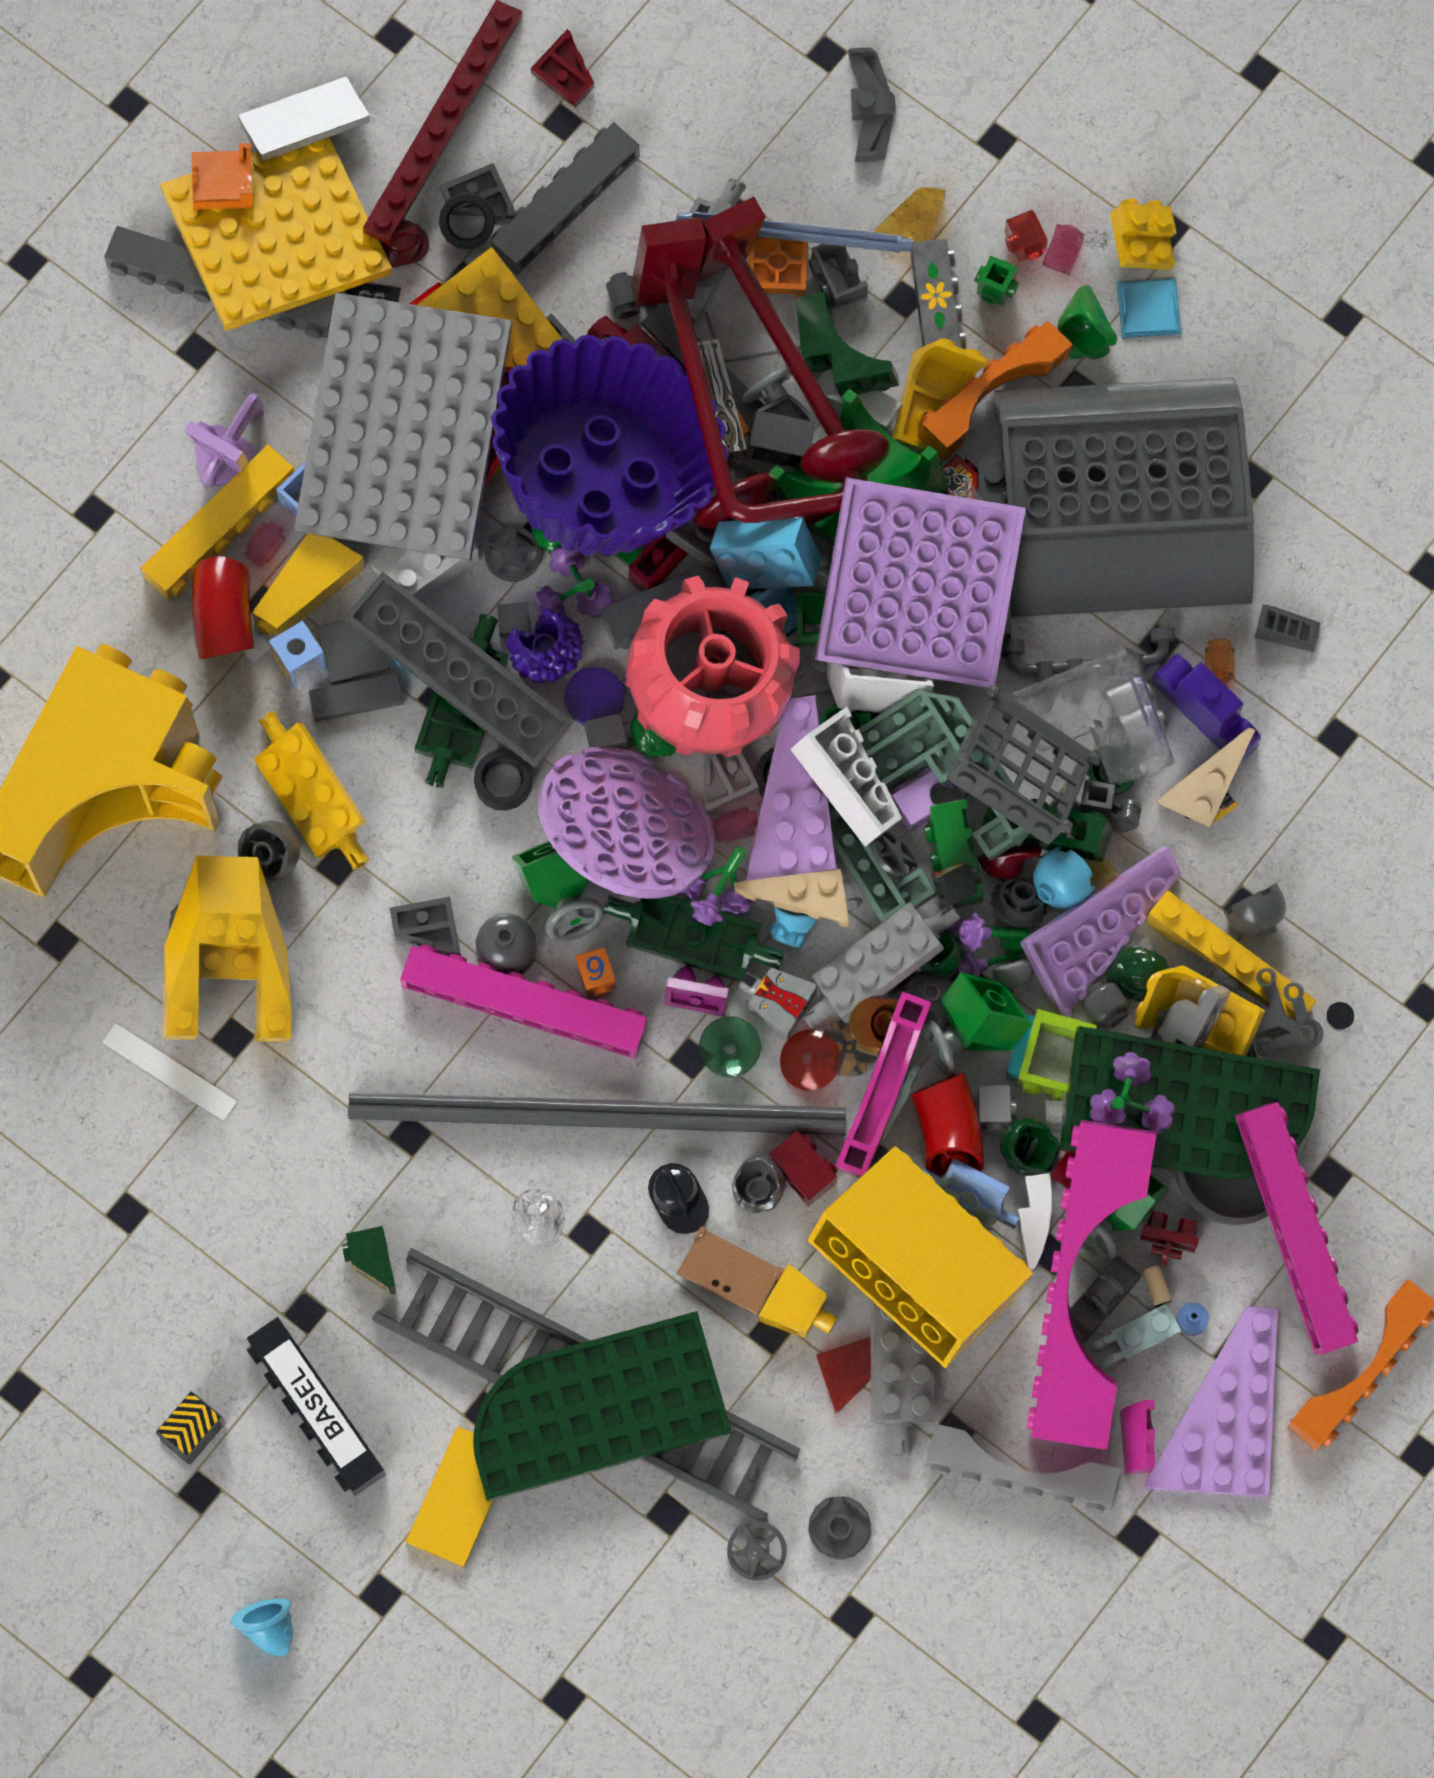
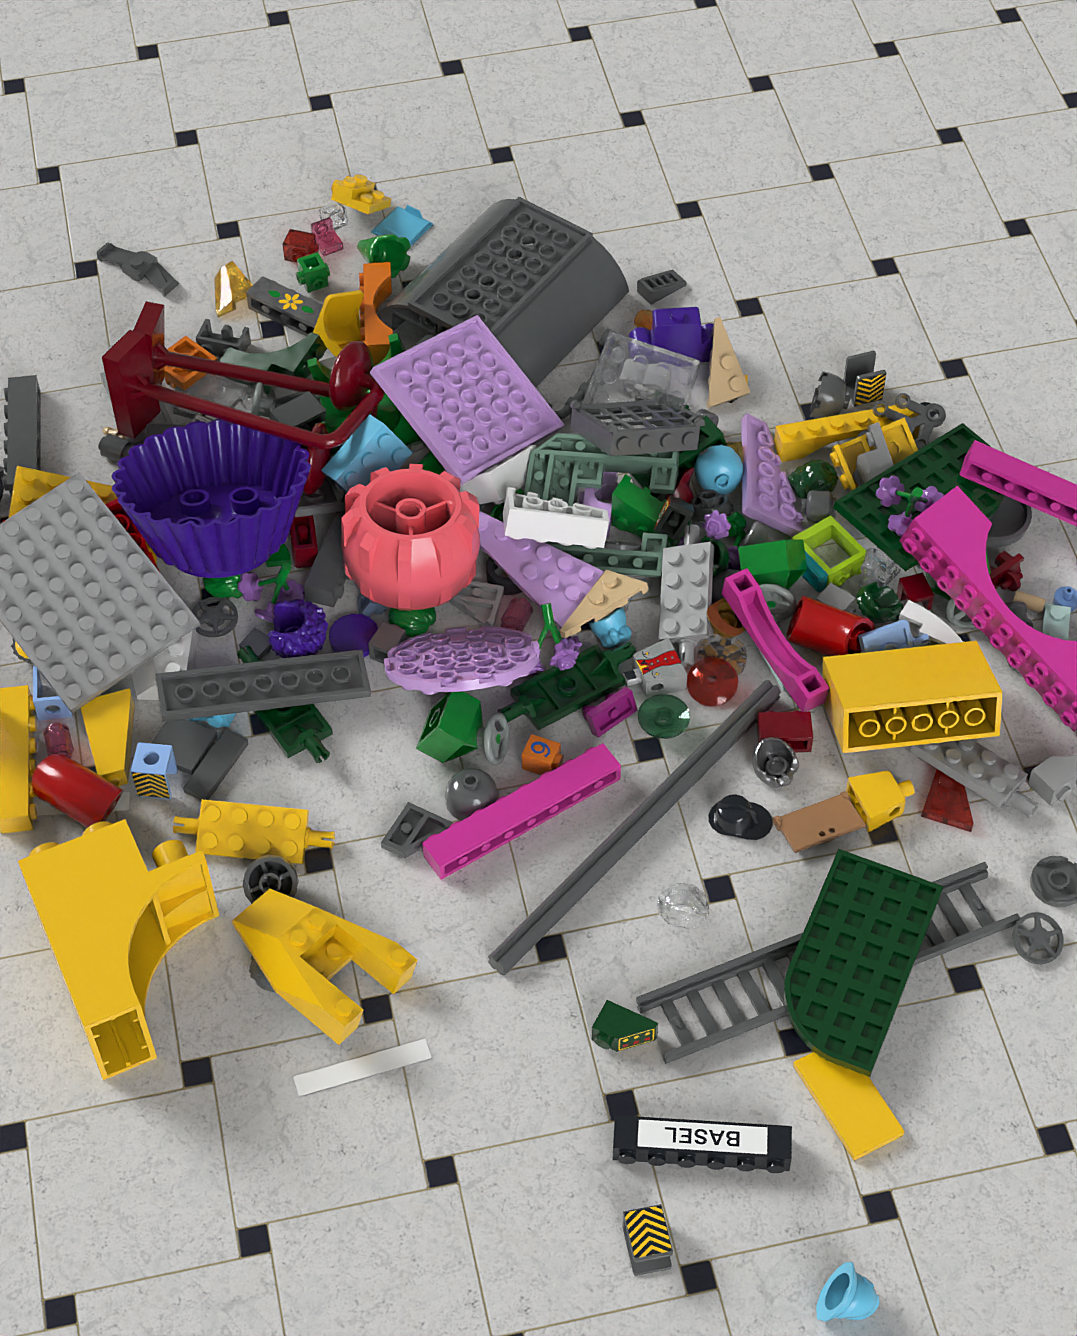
camera: 50 degrees left, 20 degrees down
black tyre [474,749,532,811] -> none
sand blue piece [676,211,913,253] -> none
none -> dark grey piece [843,350,887,407]

